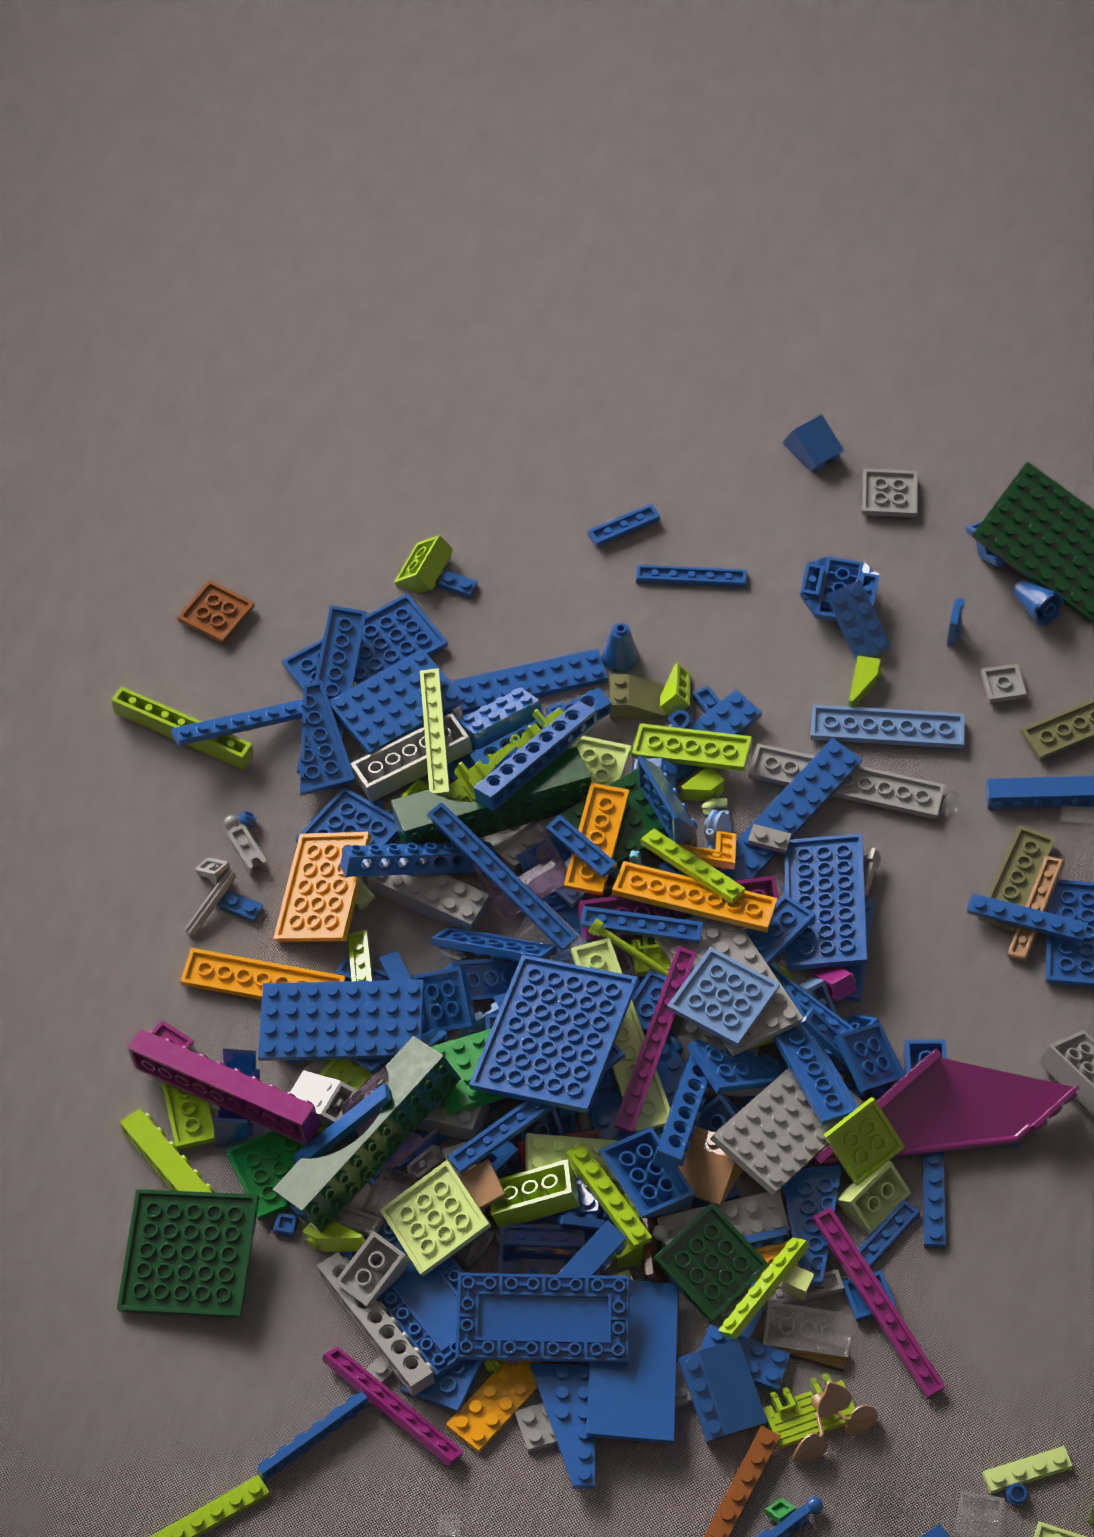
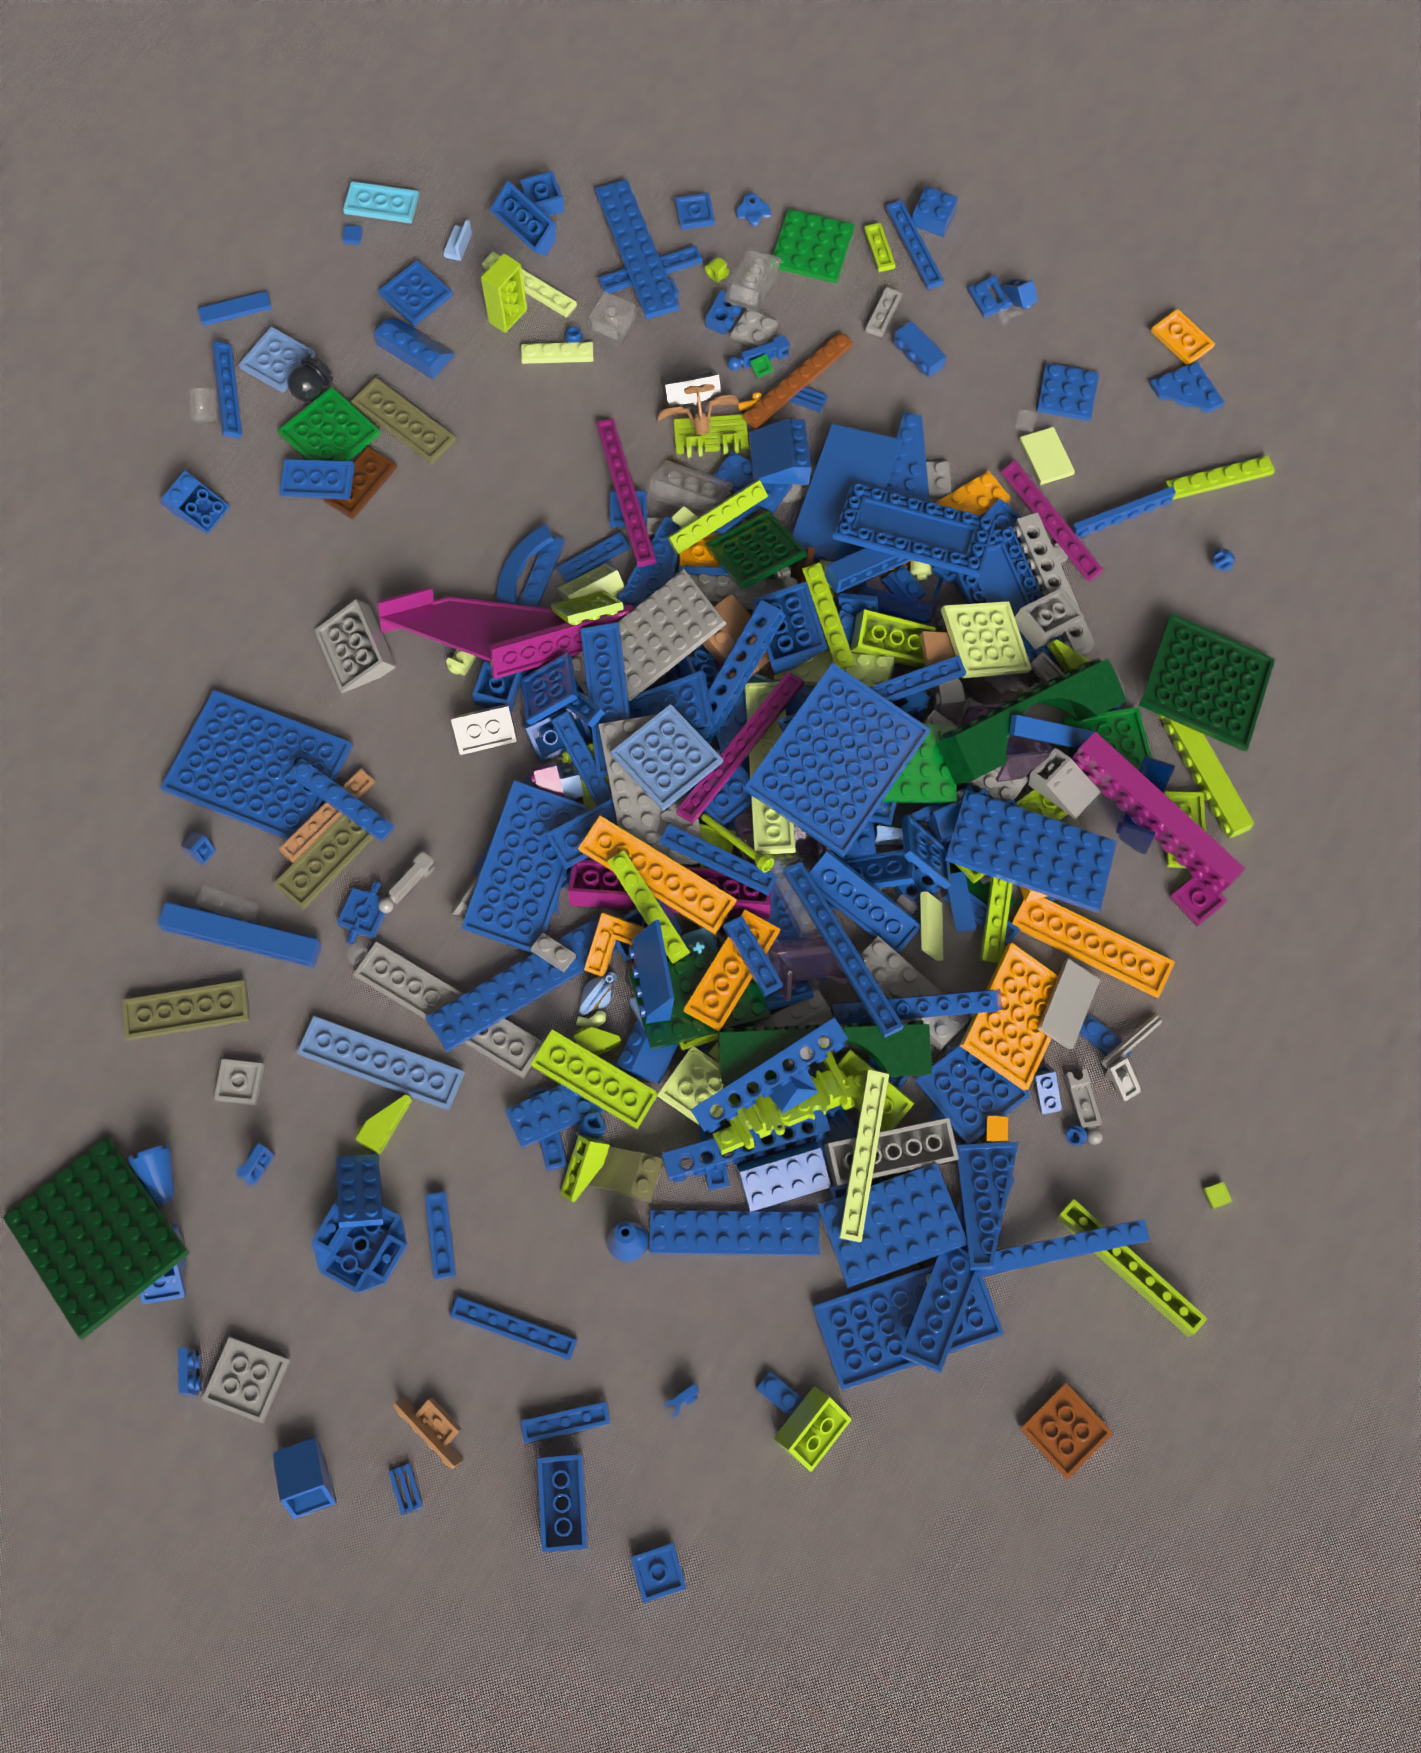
camera: 165 degrees left, 15 degrees up
none -> blue plate [178,1347,202,1397]
none -> blue plate [336,881,386,945]
none -> light grey plate [378,852,435,913]
none -> blue tile [388,1463,424,1515]
none -> medium nougat bracket [392,1397,464,1469]
none -> blue plate [425,1191,456,1280]
none -> plate [451,704,517,755]
none -> blue tile [497,523,554,604]
none -> blue brick [537,1454,589,1553]
none -> blue plate [630,1543,687,1603]
none -> slope [661,369,722,408]
none -> blue plate [664,1384,700,1418]
none -> light orange arm [738,392,762,411]
none -> blue tile [789,387,828,413]
none -> yellowish green tile [920,891,944,961]
none -> light orange panel [984,1116,1008,1143]
none -> yellowish green tile [1019,427,1075,485]
none -> bracket [1033,1064,1062,1114]
none -> light grey tile [1037,959,1100,1049]
none -> lime tile [1203,1182,1233,1209]
none -> blue gear [1212,547,1236,572]

